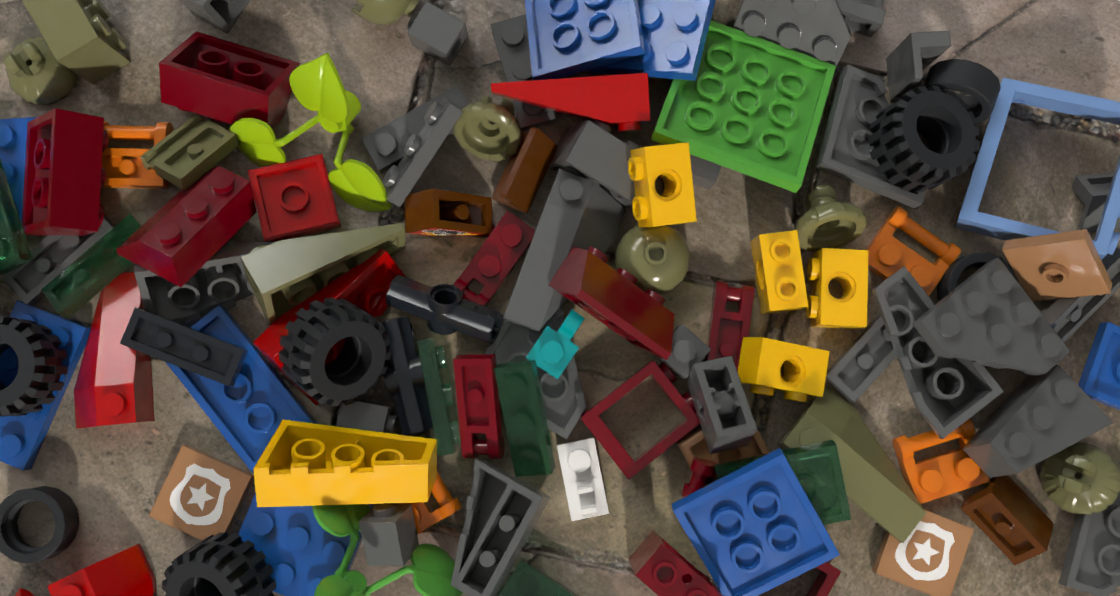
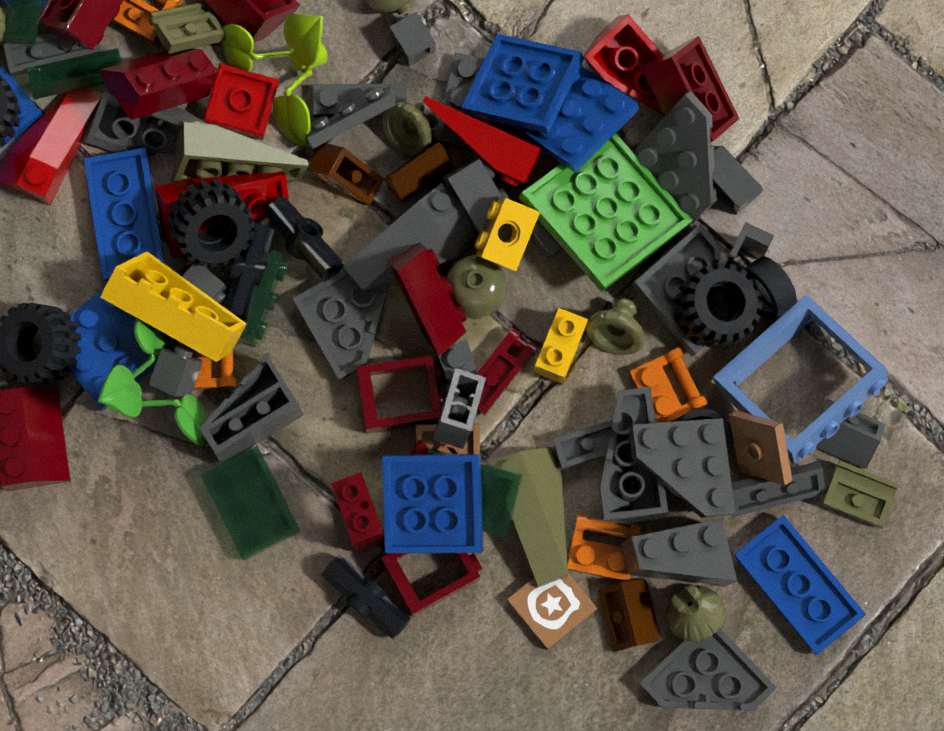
camera: 30 degrees right, 5 degrees down
black plate [120,307,248,386] -> none
medium nougat tile [149,444,254,540] -> none
dark red plate [453,210,536,307] -> none
dark red plate [453,354,505,459] -> none
clear green plate [494,360,556,477] -> none
teal plate [526,310,585,380] -> none
white plate [557,437,609,521] -> none
yellow brick [738,337,830,402] -> none
yellow brick [806,248,869,329] -> none

